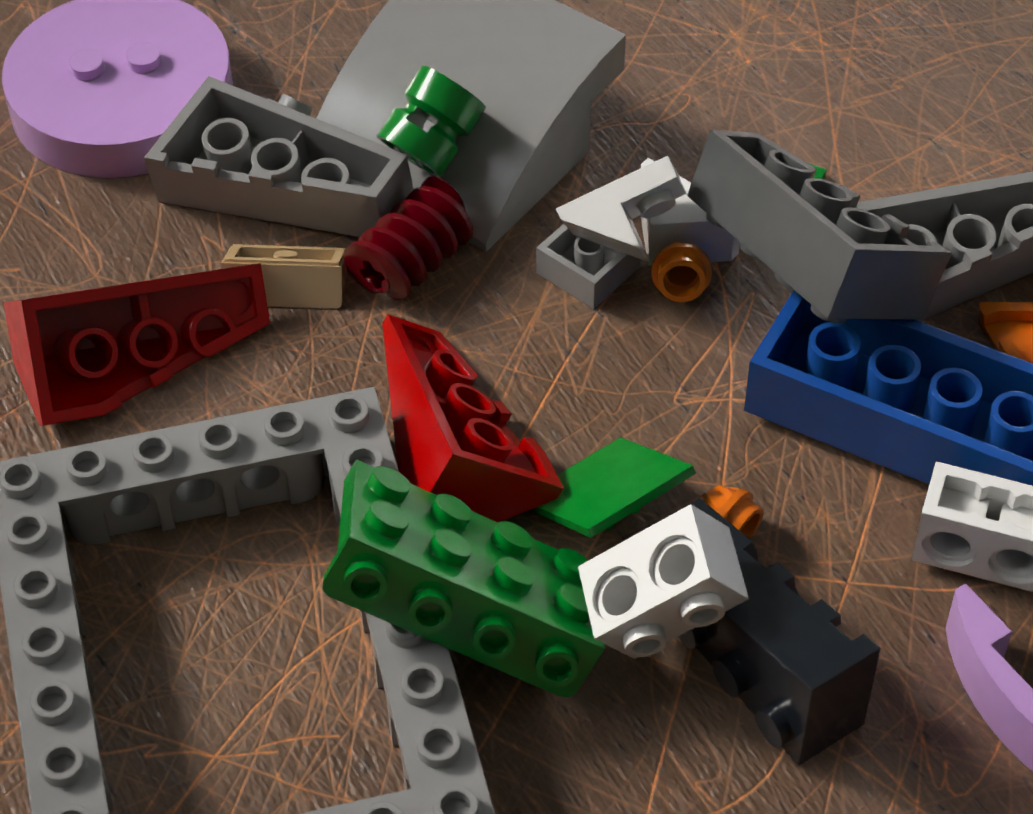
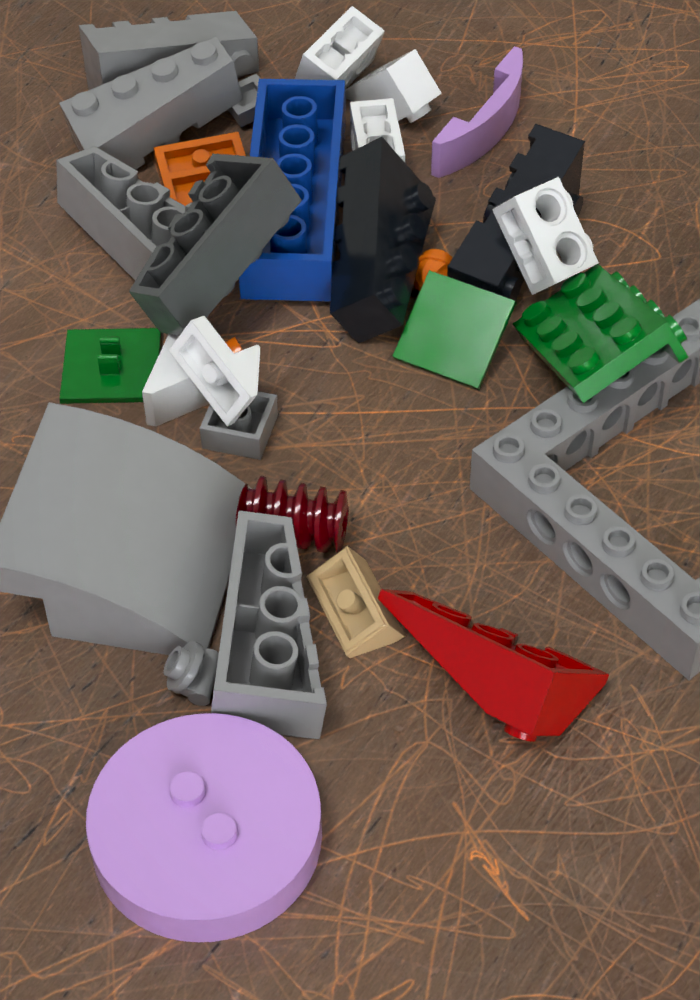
camera: 115 degrees left, 0 degrees up
green wheel [377,65,486,178] -> none
red wedge [382,314,564,522] -> none
none -> black wedge [330,137,436,343]

